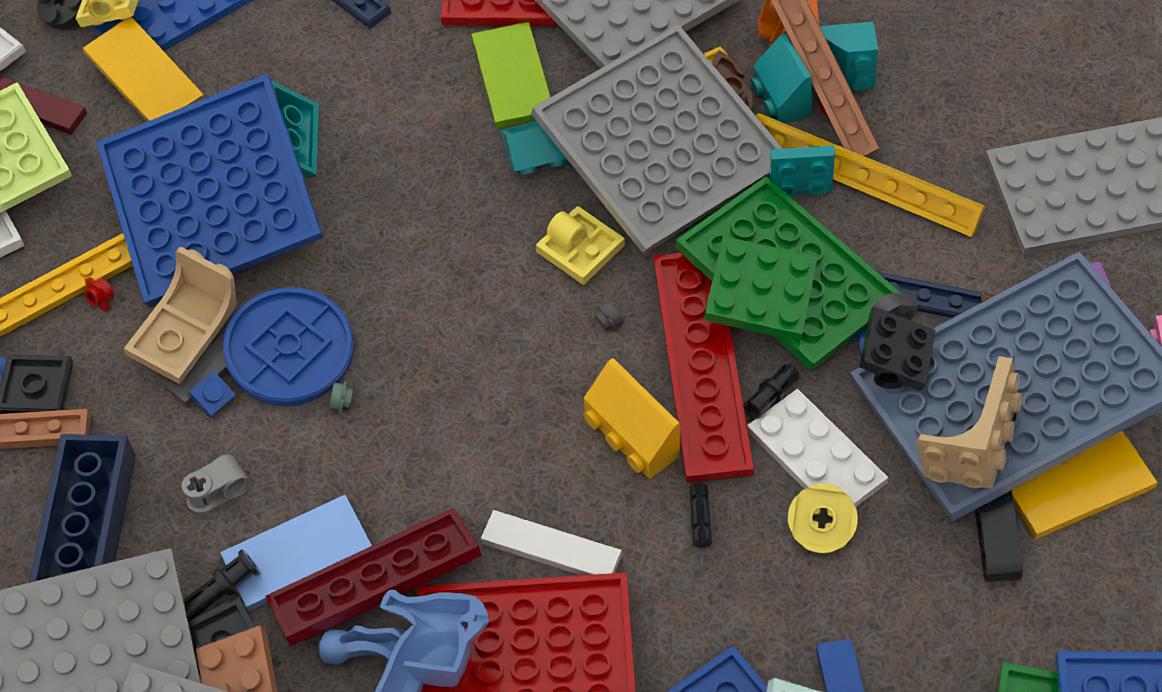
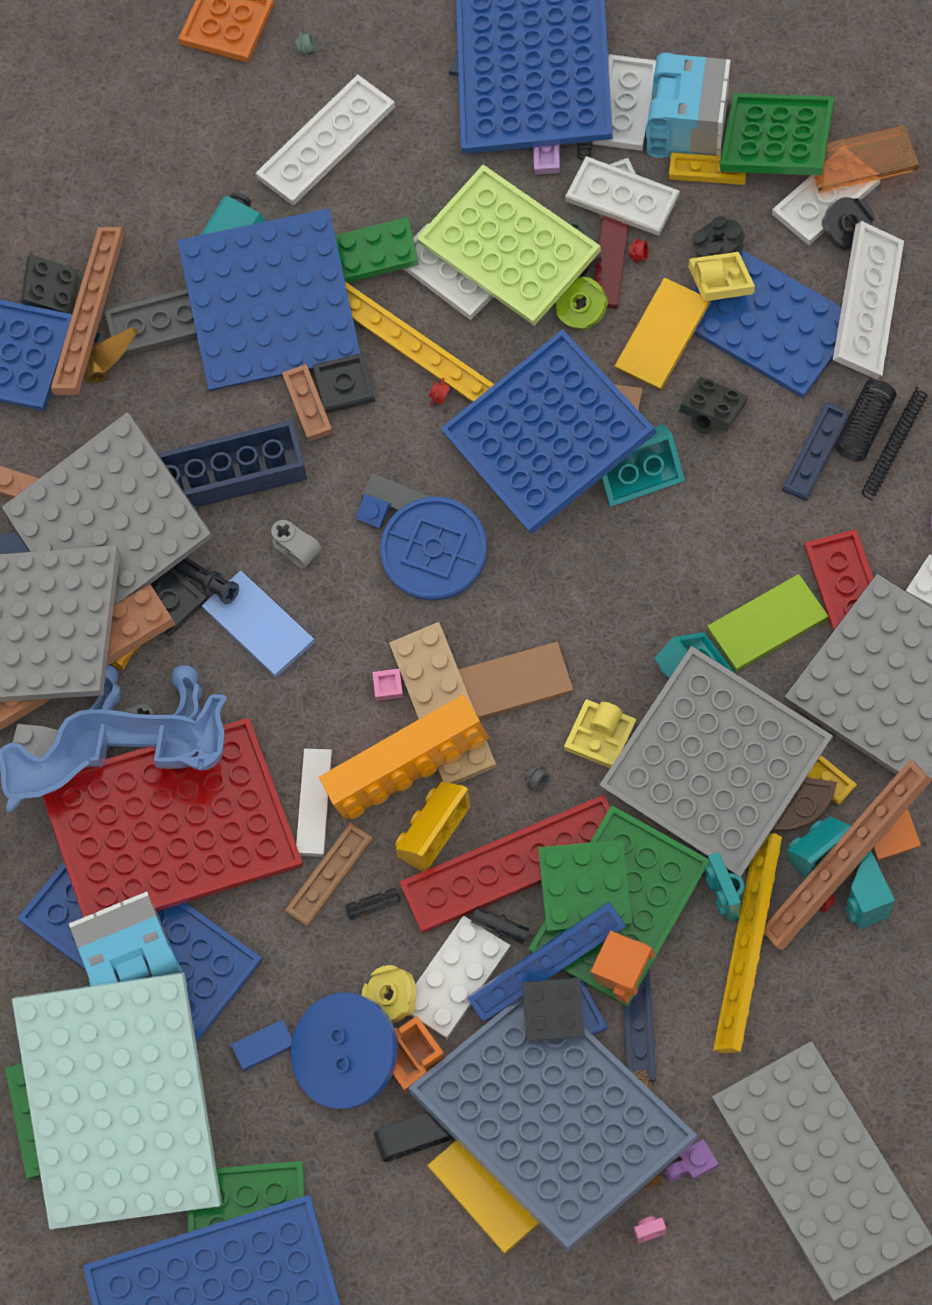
camera: 75 degrees right, 10 degrees up
tan bracket [124,247,237,384] -> none
dark red plate [265,508,482,647] -> none
sand green plate [329,381,353,413] -> none
dark grey beam [871,293,919,320] -> none
tan bracket [917,356,1022,489] -> none
none -> medium nougat tile [284,823,373,928]
none -> blue plate [291,992,398,1109]
none -> light orange brick [318,694,489,820]
none -> bright pink plate [372,669,403,701]
none -> tan plate [389,622,497,784]
none -> orange plate [392,1016,444,1092]
none -> medium nougat tile [459,641,573,720]
none -> blue plate [467,901,626,1022]
none -> lime plate [555,277,608,330]
none -> orange plate [591,931,655,1004]
none -> red plate [629,238,649,264]
none -> pearl dark grey plate [679,377,748,434]

